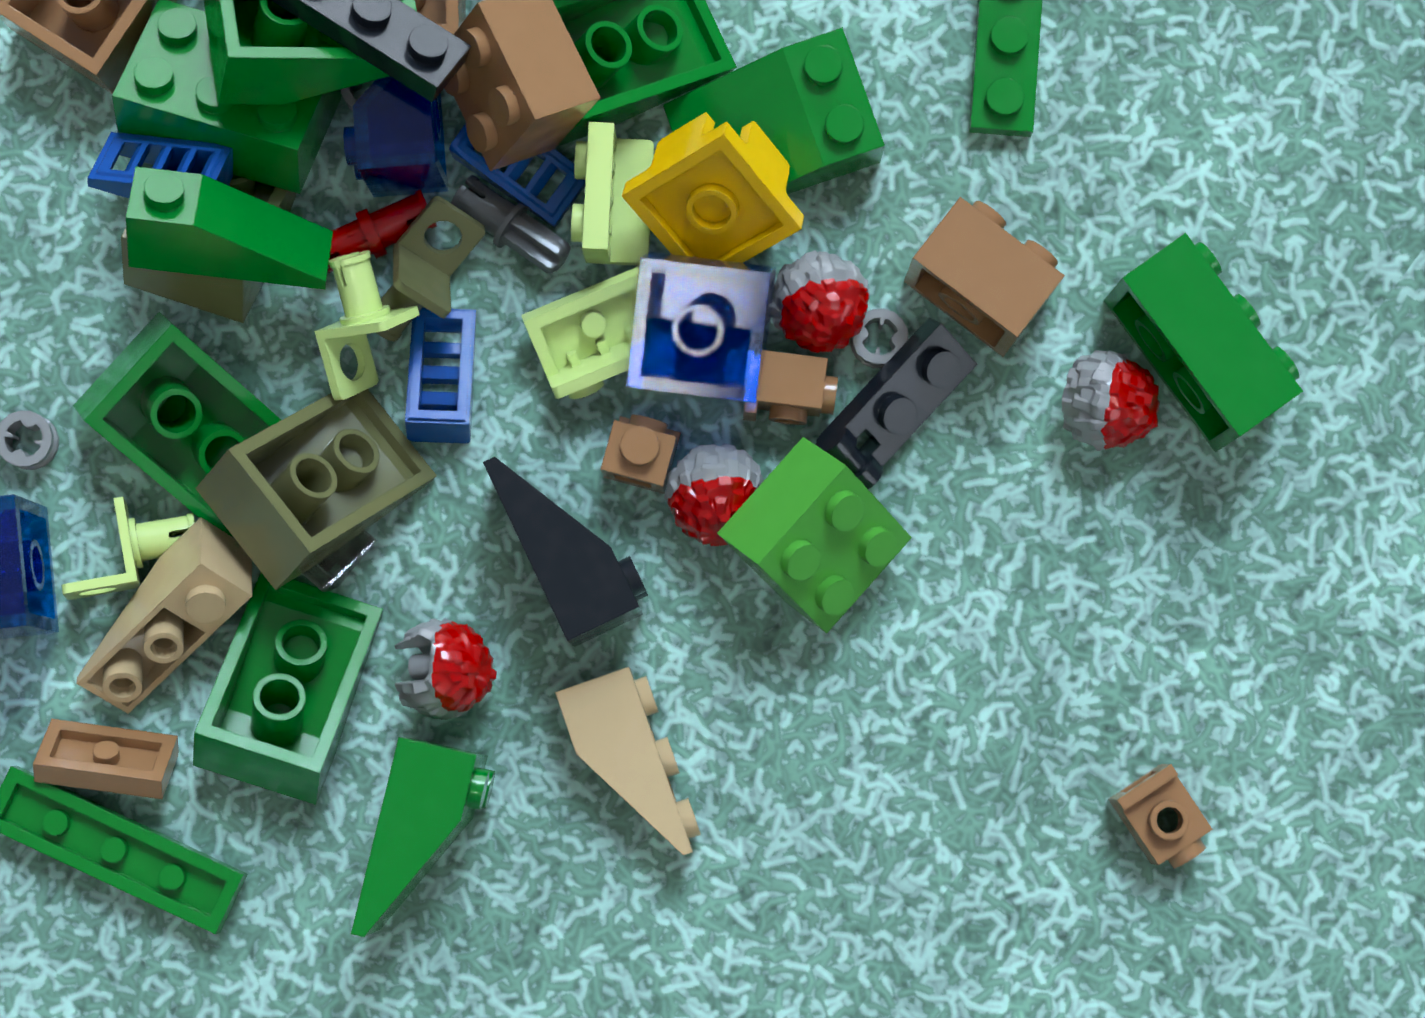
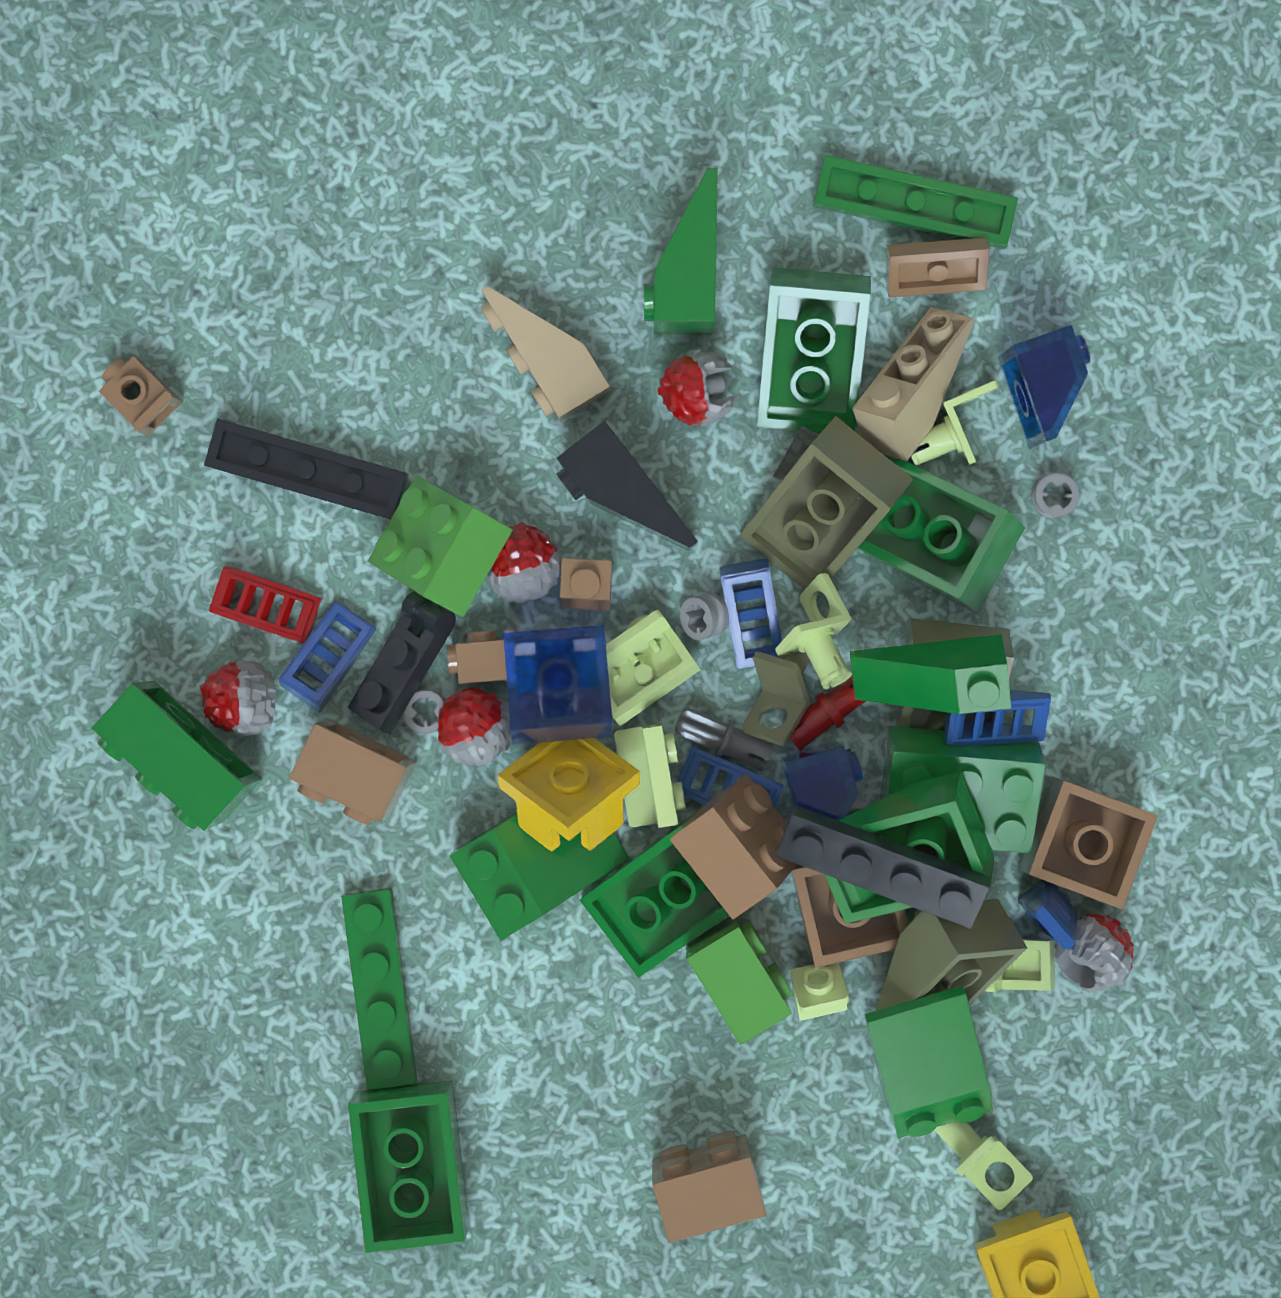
camera: 165 degrees right, 5 degrees up
none -> black plate [204,418,409,520]
none -> red slope [209,565,323,644]
none -> blue slope [278,600,376,713]
none -> light grey bush [680,593,729,641]

